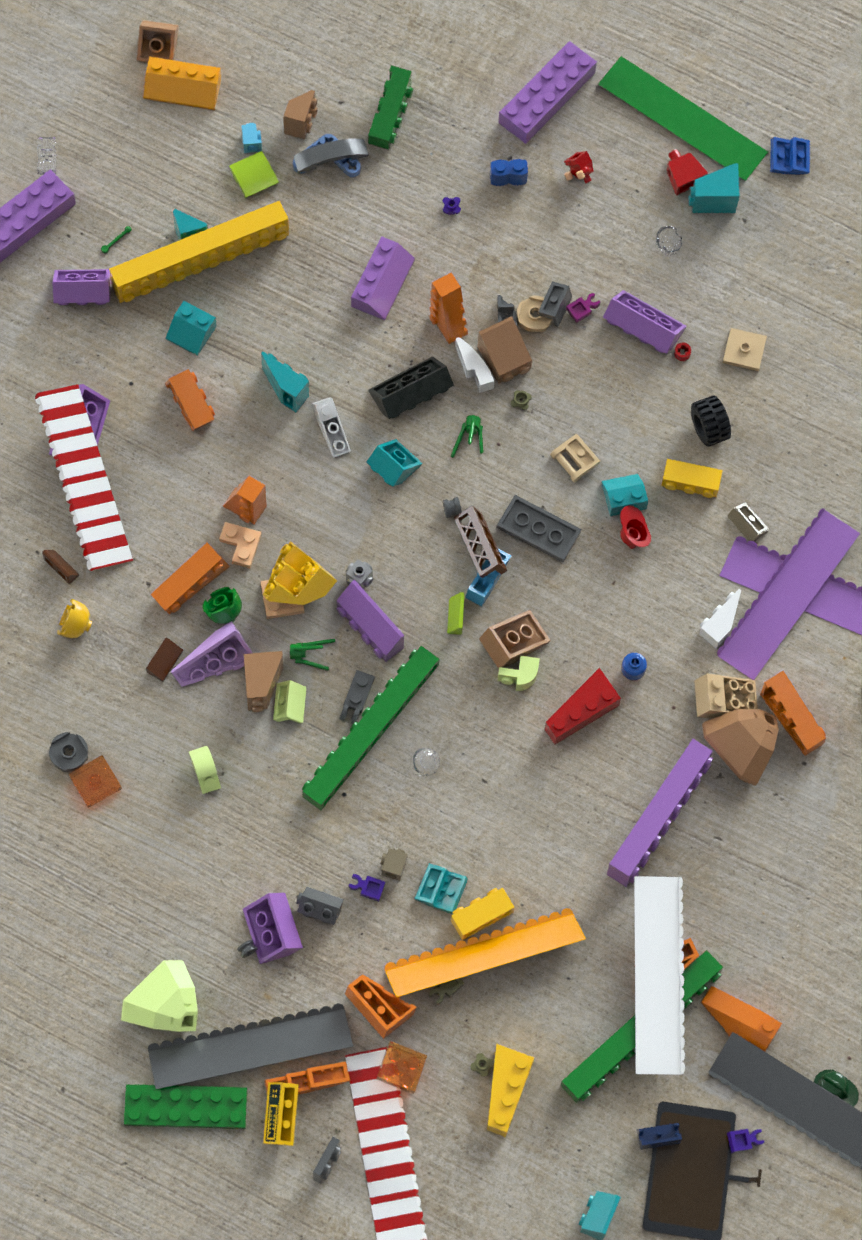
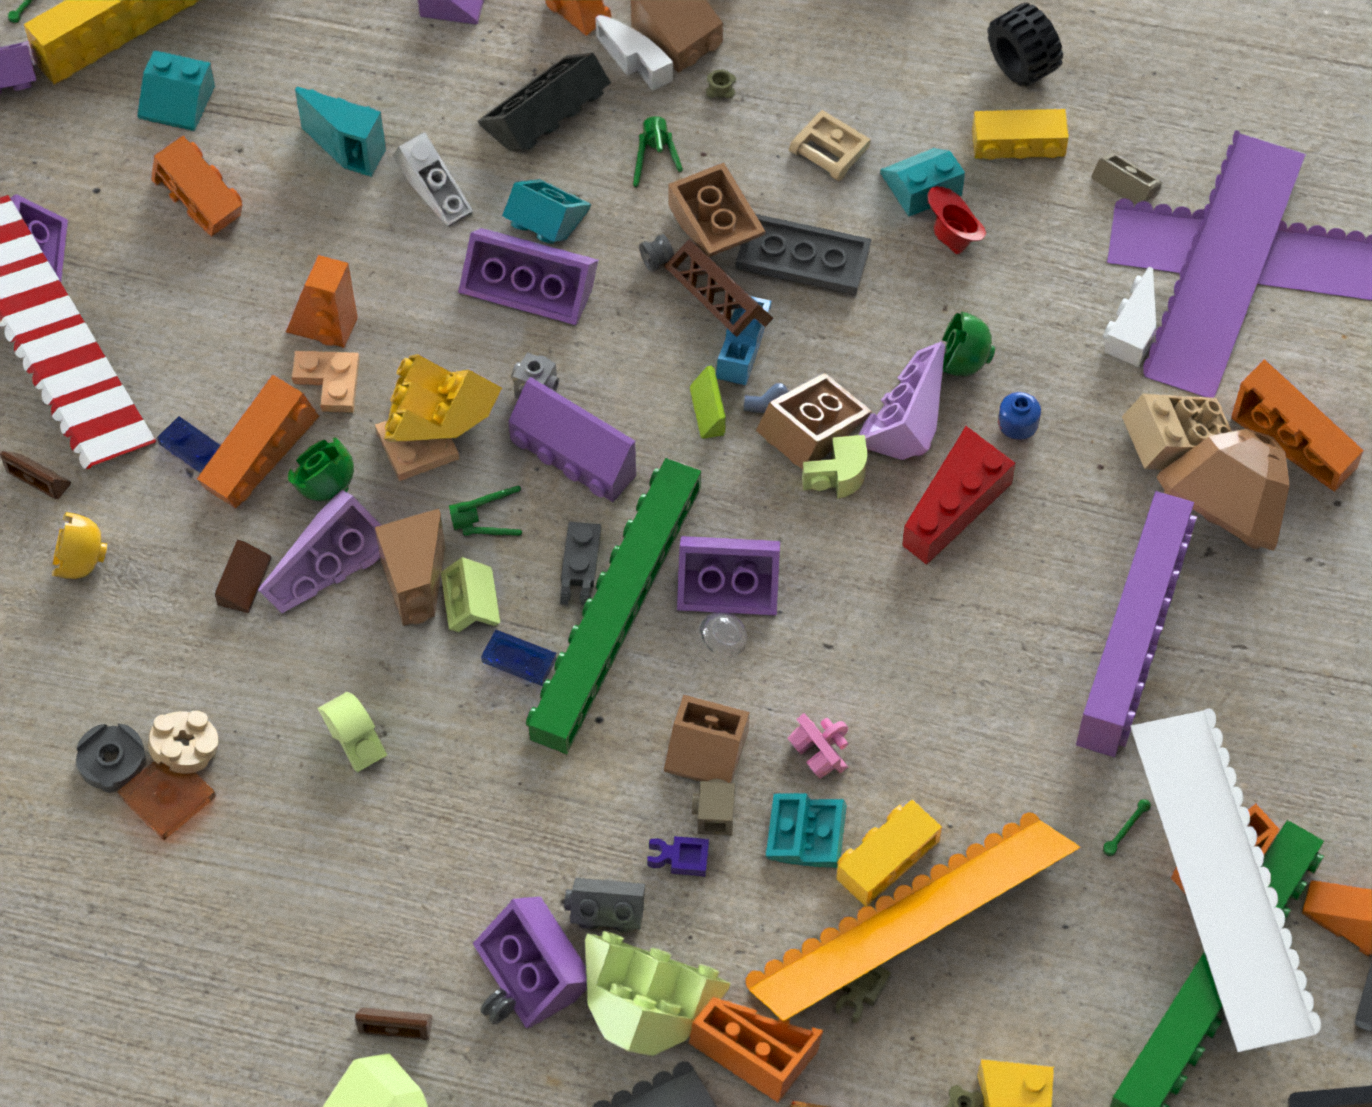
camera: 10 degrees left, 10 degrees down
none -> tan plate [148,711,218,774]
none -> clear blue plate [157,416,221,473]
none -> reddish brown slope [355,1008,432,1040]
none -> medium lavender slope [458,228,599,325]
none -> clear blue plate [481,629,557,686]
none -> yellowish green brick [585,931,731,1056]
none -> medium nougat slope [664,695,749,783]
none -> medium nougat slope [668,162,766,257]
none -> medium lavender slope [677,536,780,615]
none -> sand blue arm [744,383,788,413]
none -> bright pink hips [788,713,848,778]
none -> lavender wedge [859,341,945,460]
none -> green cylinder [942,311,995,377]
none -> green hinge [1103,799,1151,856]

